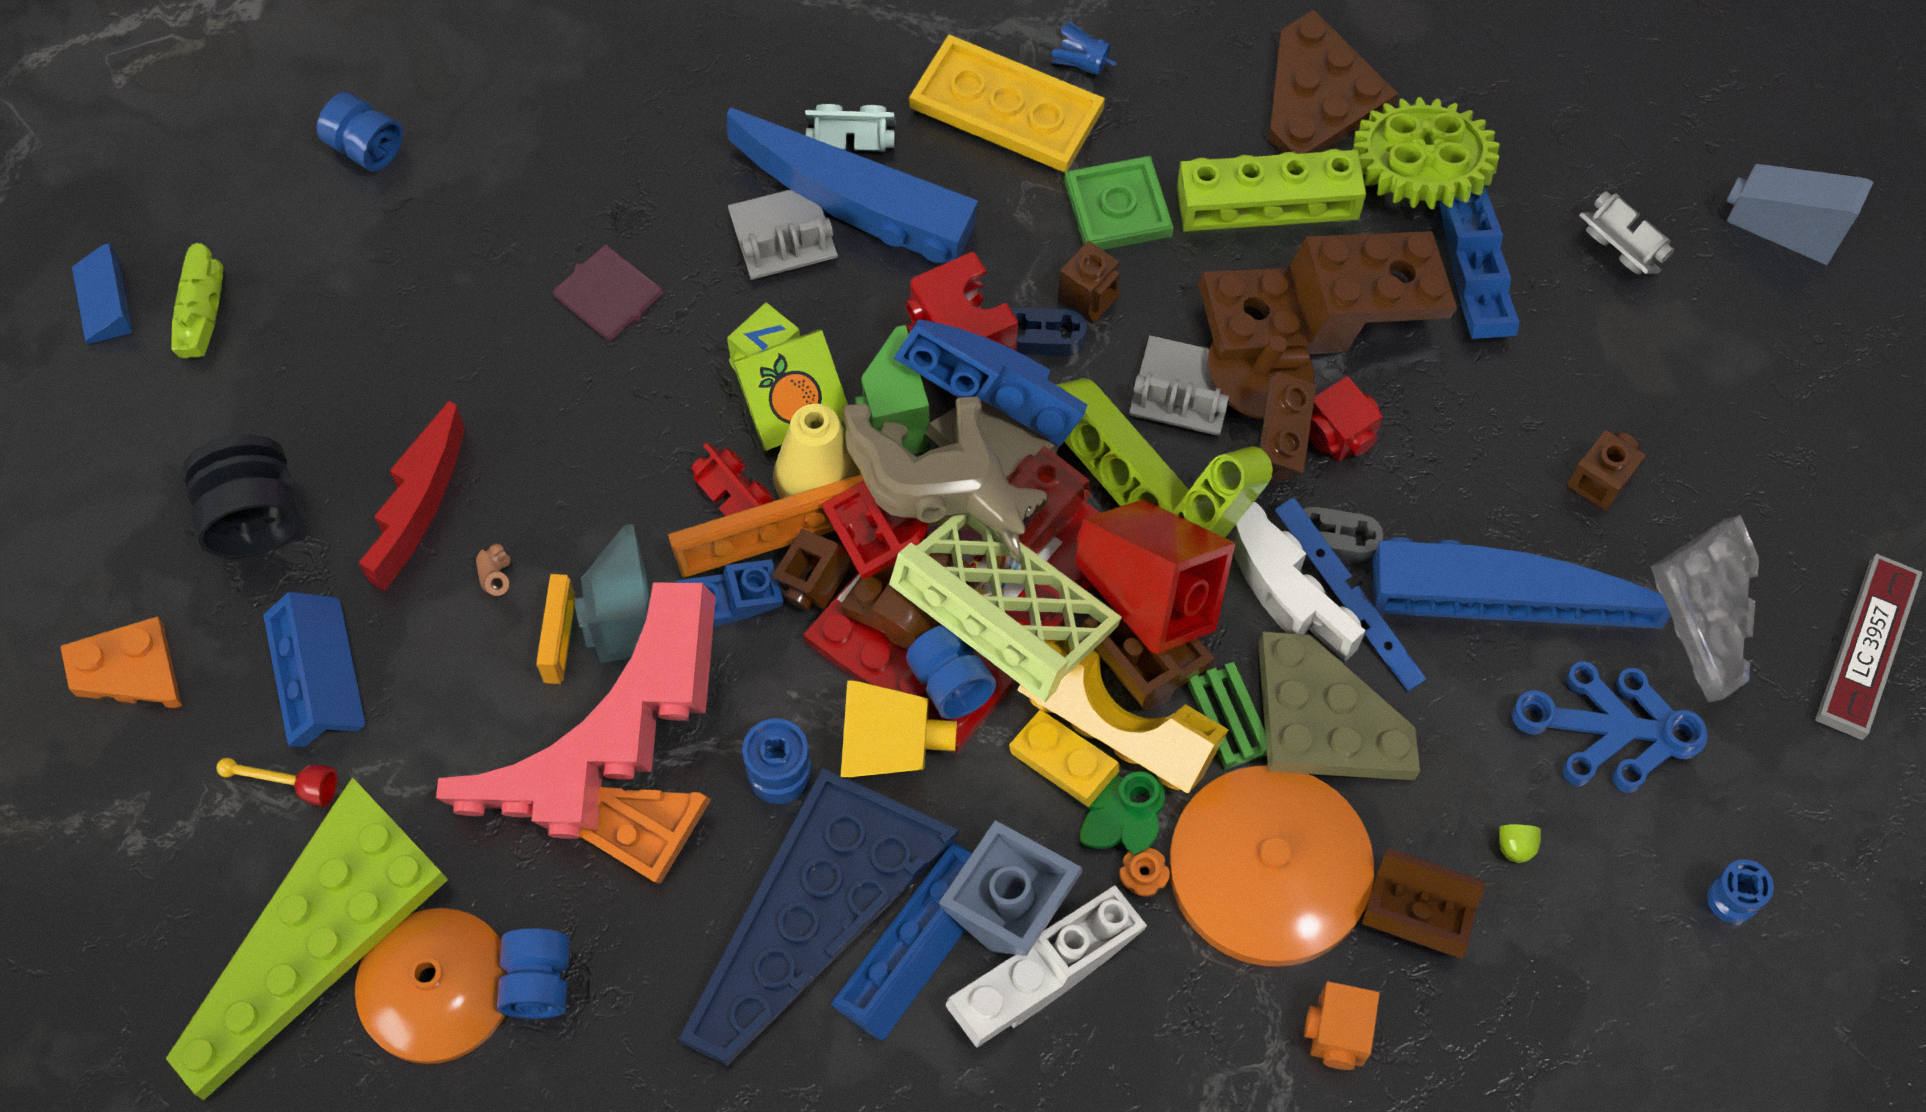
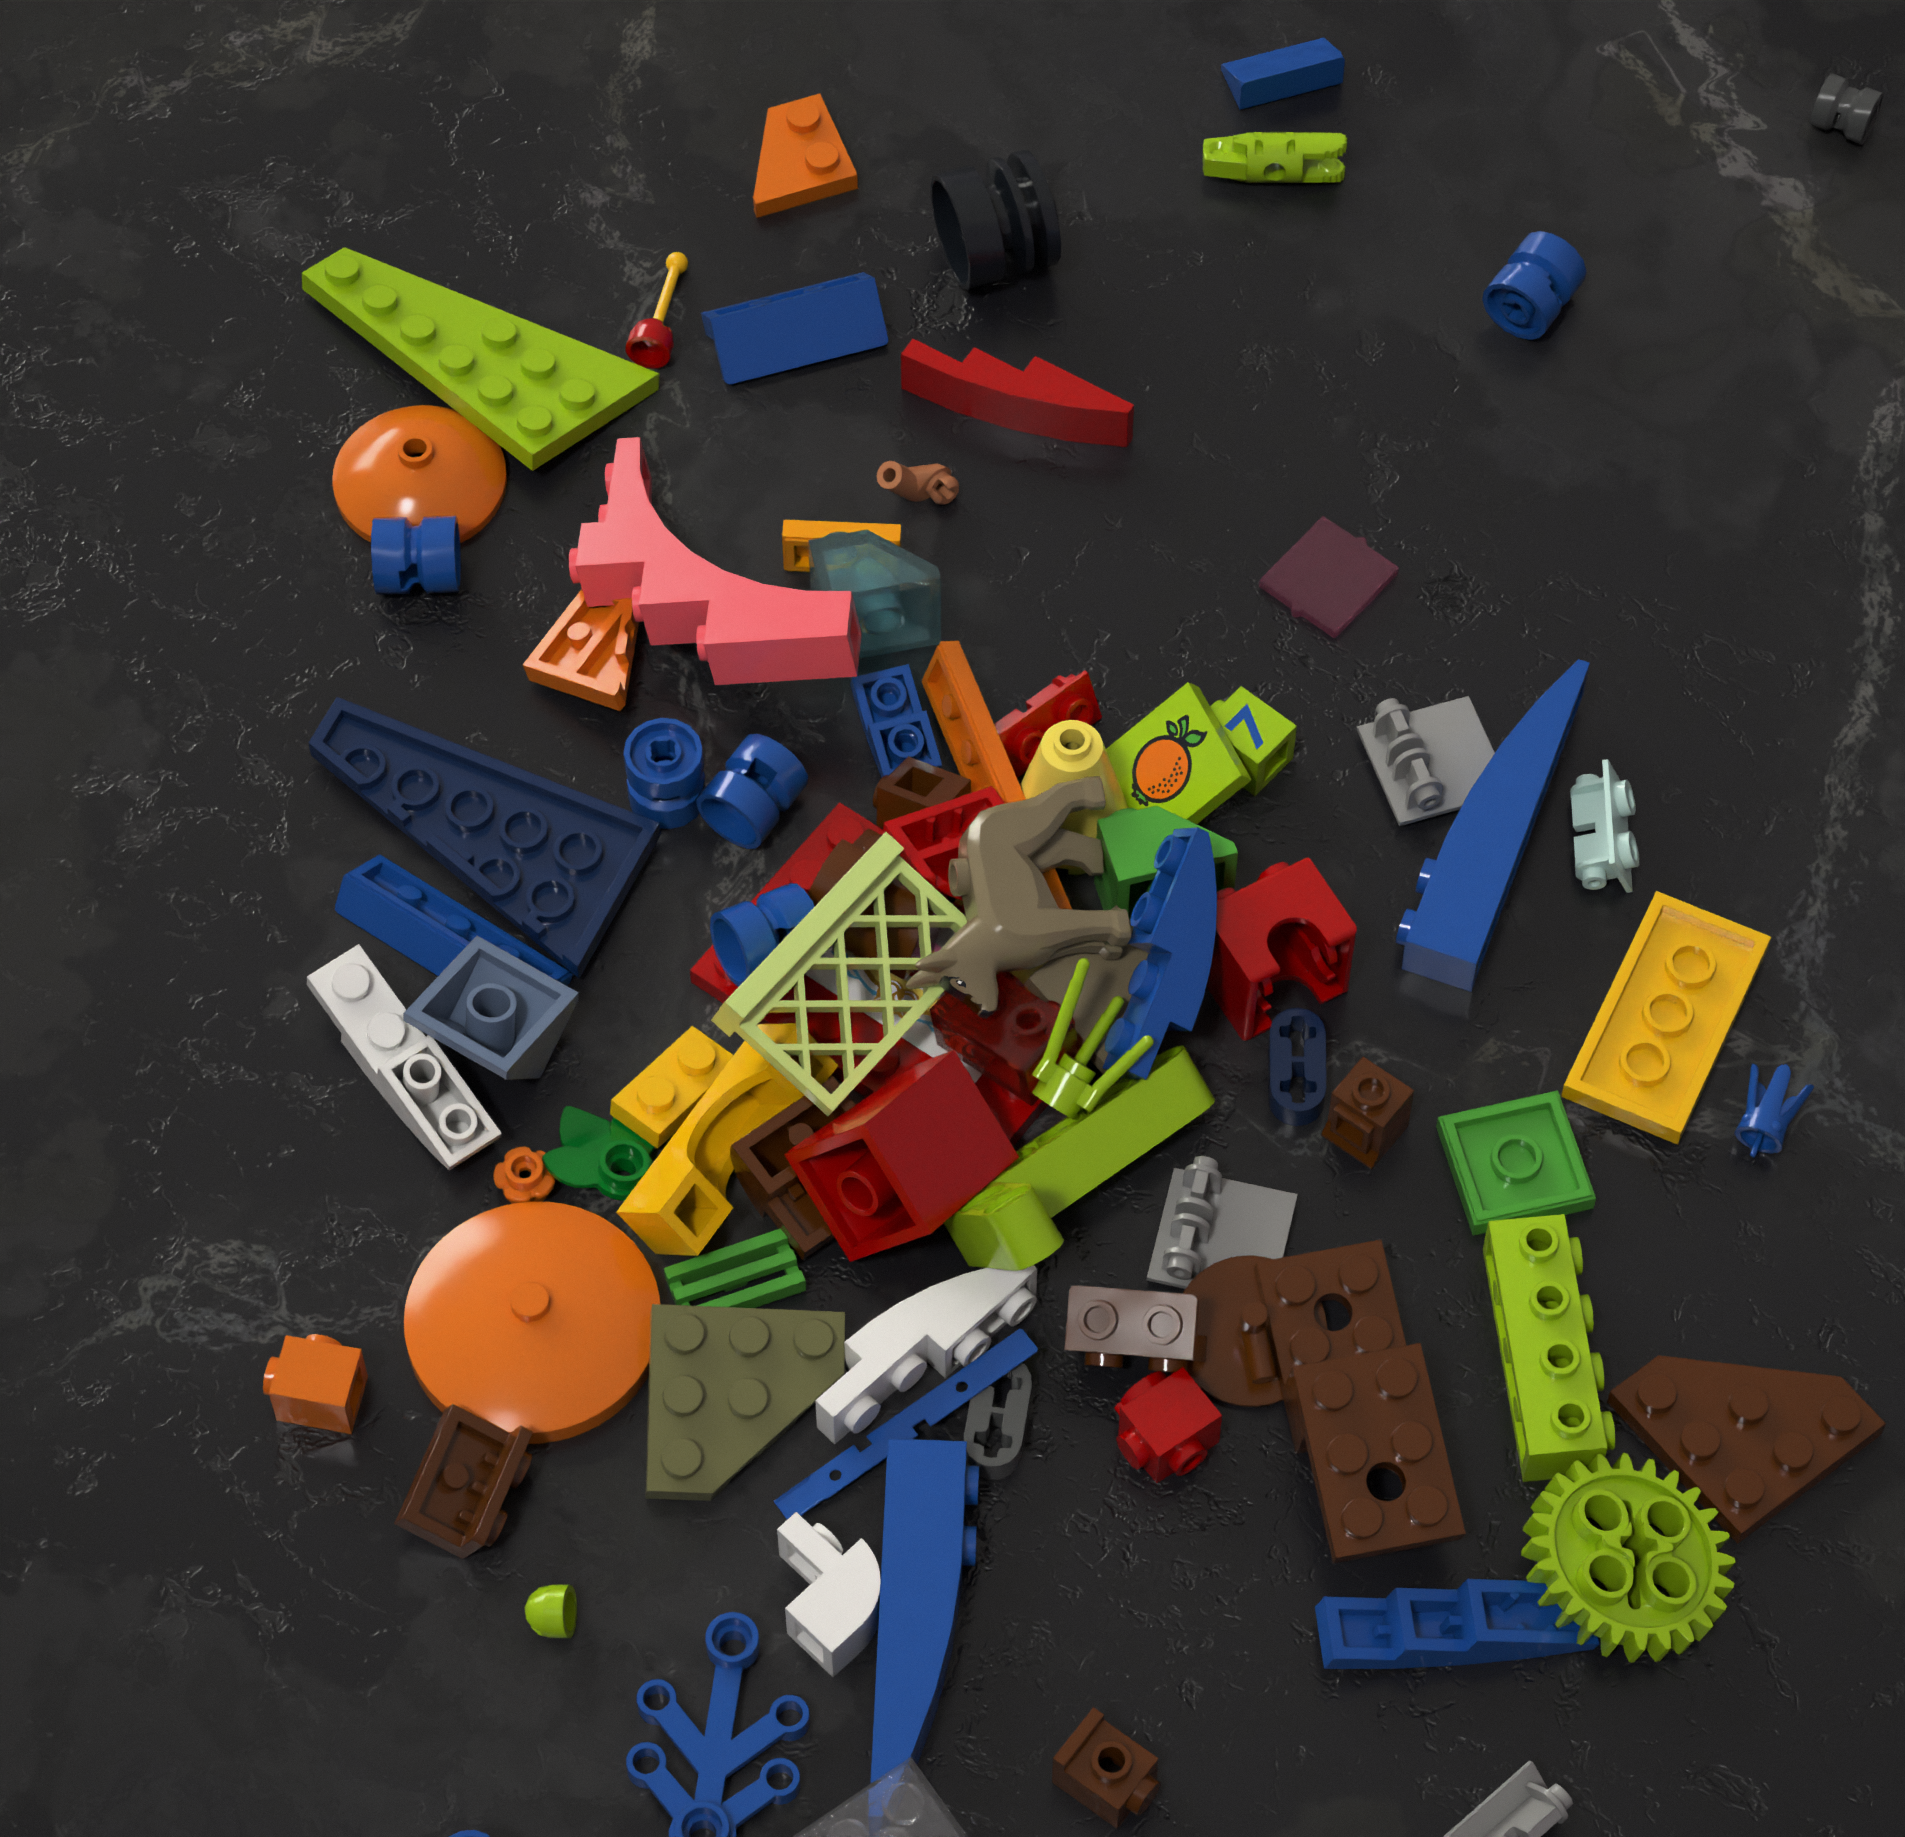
camera: 90 degrees right, 5 degrees down
yellow torso [841,680,957,777] -> none
none -> blue wheel [696,734,808,849]
none -> white brick [777,1512,881,1677]
none -> lime plant [1032,958,1154,1120]

